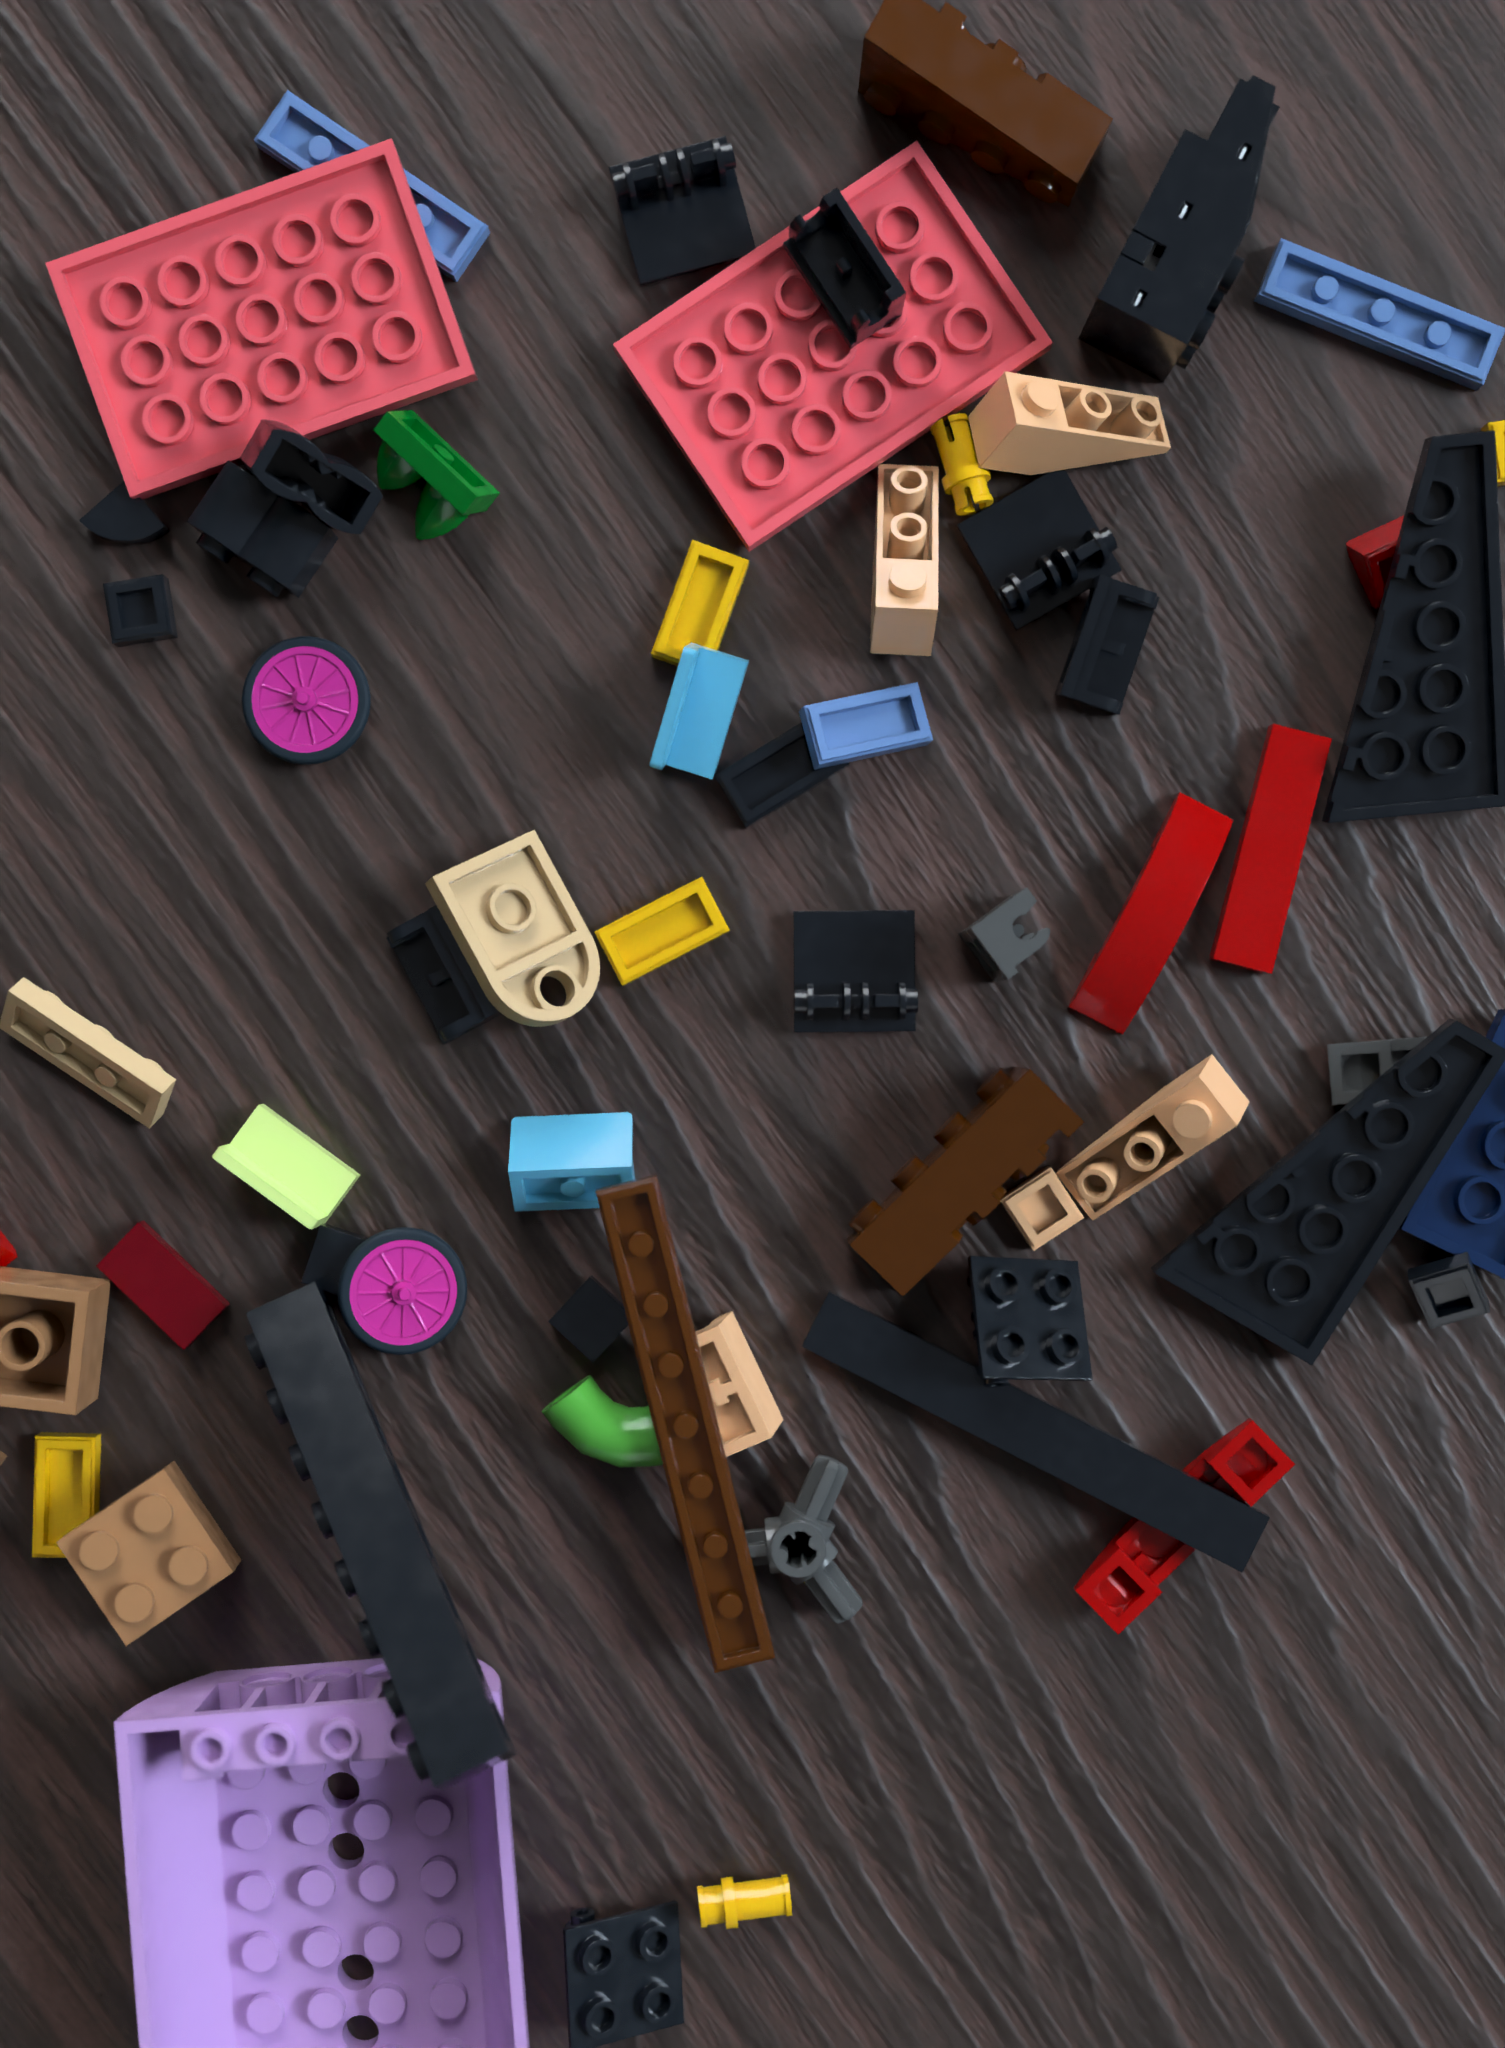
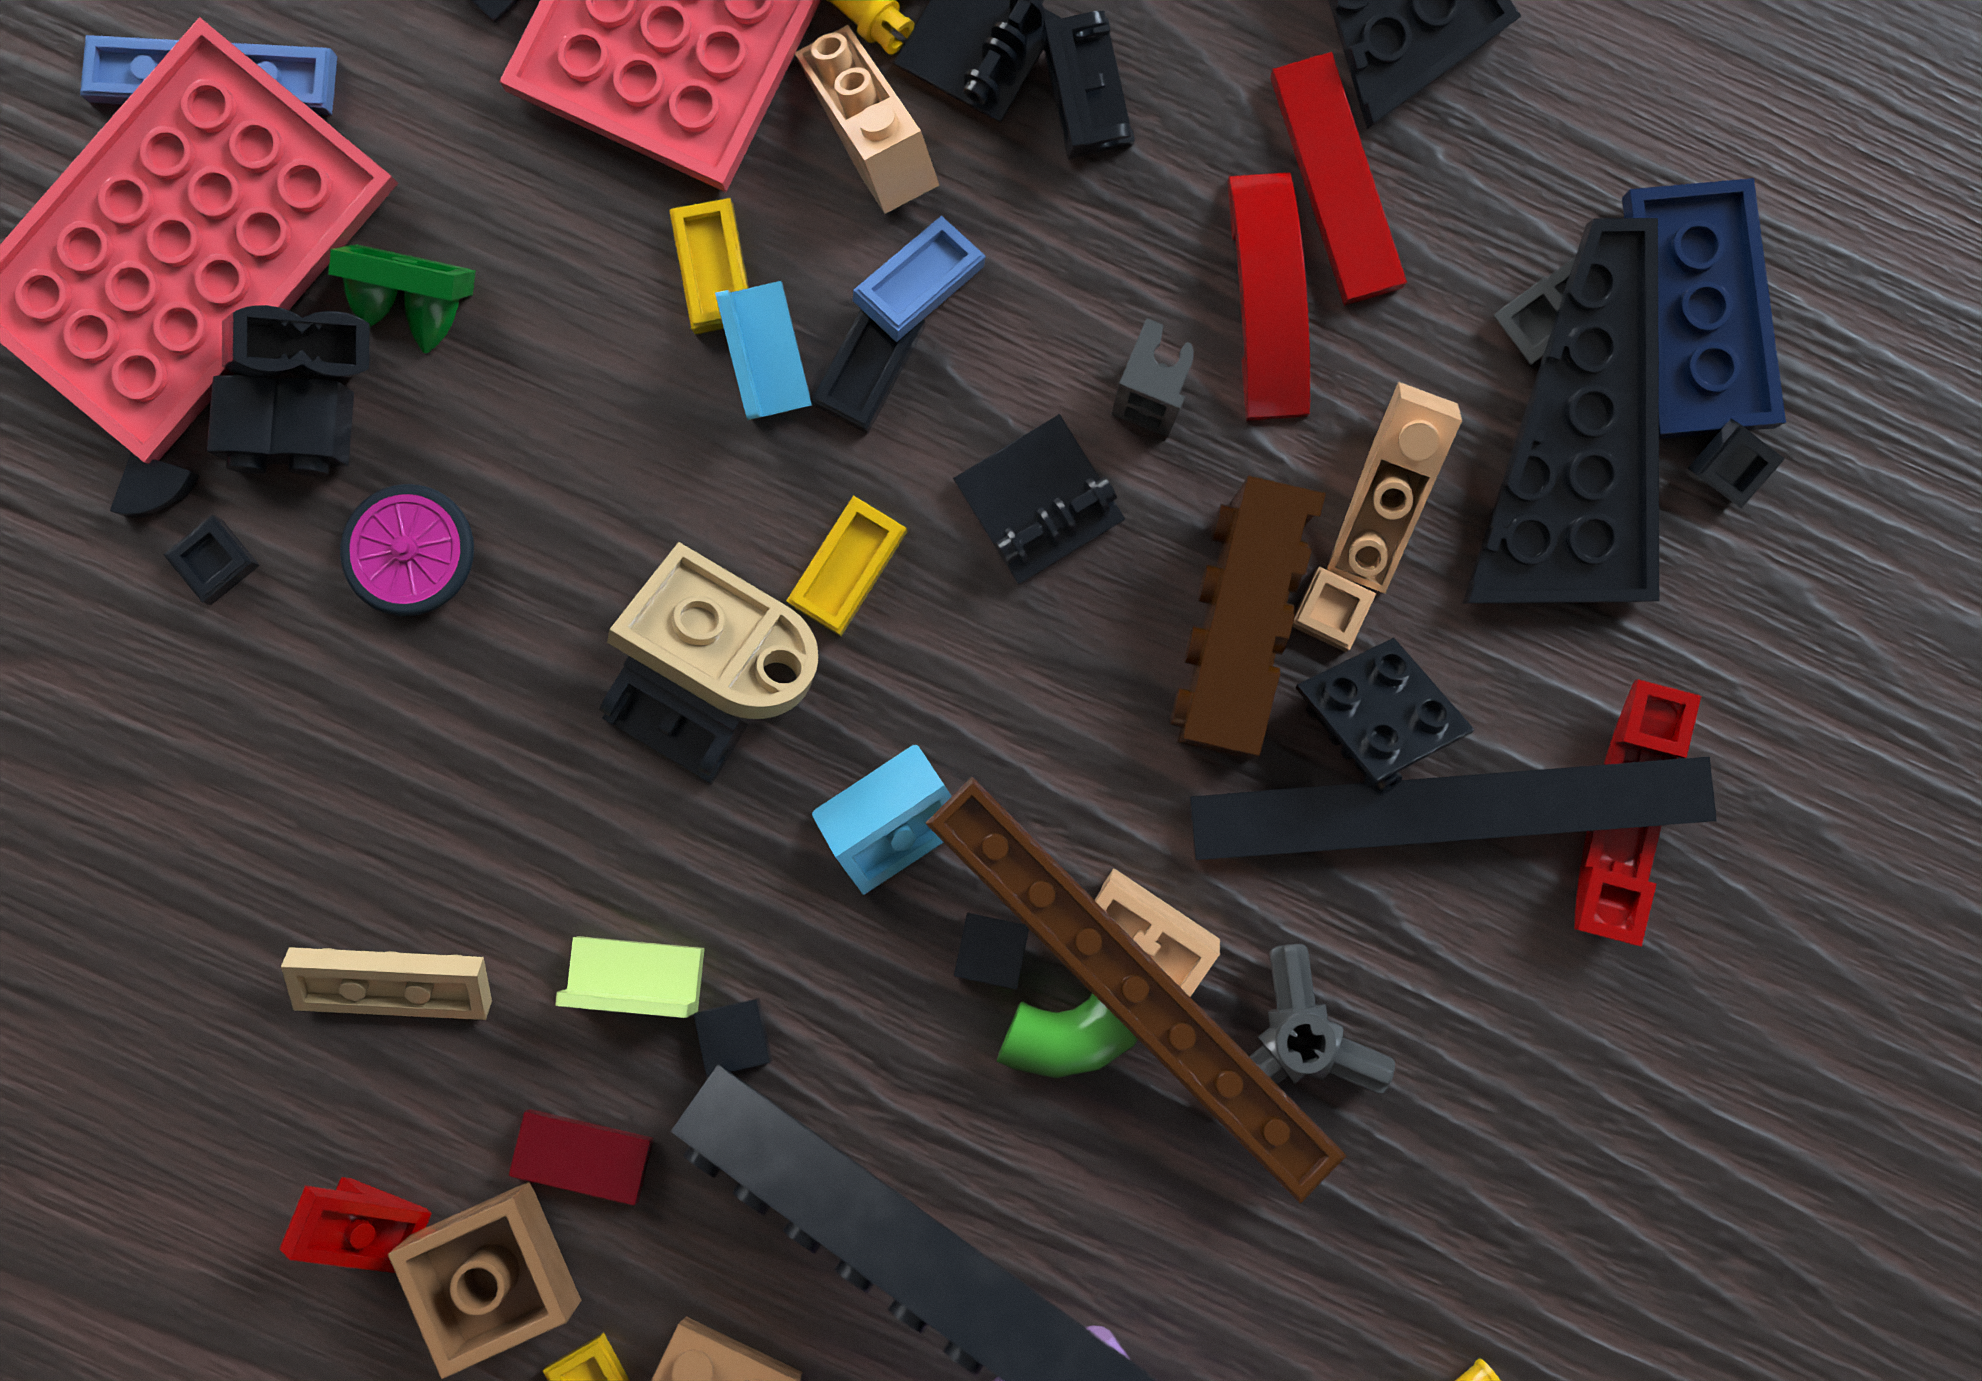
camera: 30 degrees left, 5 degrees down
dark pink wheel [338,1227,467,1355] -> none

